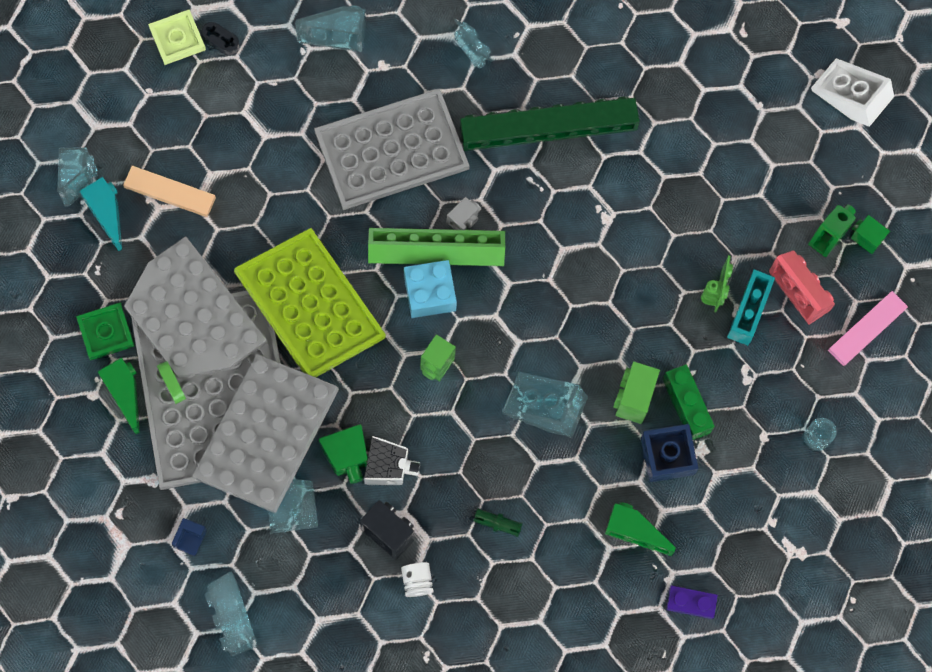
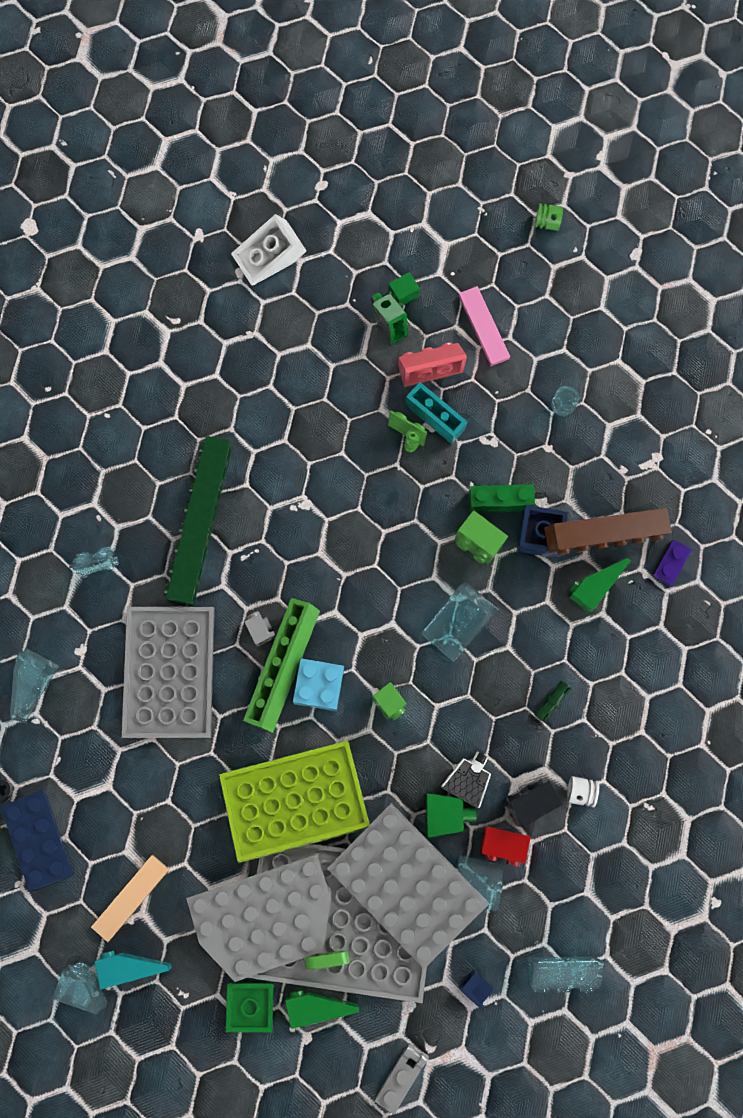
camera: 70 degrees left, 5 degrees up
none -> dark blue plate [0,789,74,892]
none -> light grey plate [374,1043,429,1115]
none -> red brick [479,826,531,867]
none -> reddish brown brick [544,508,672,555]

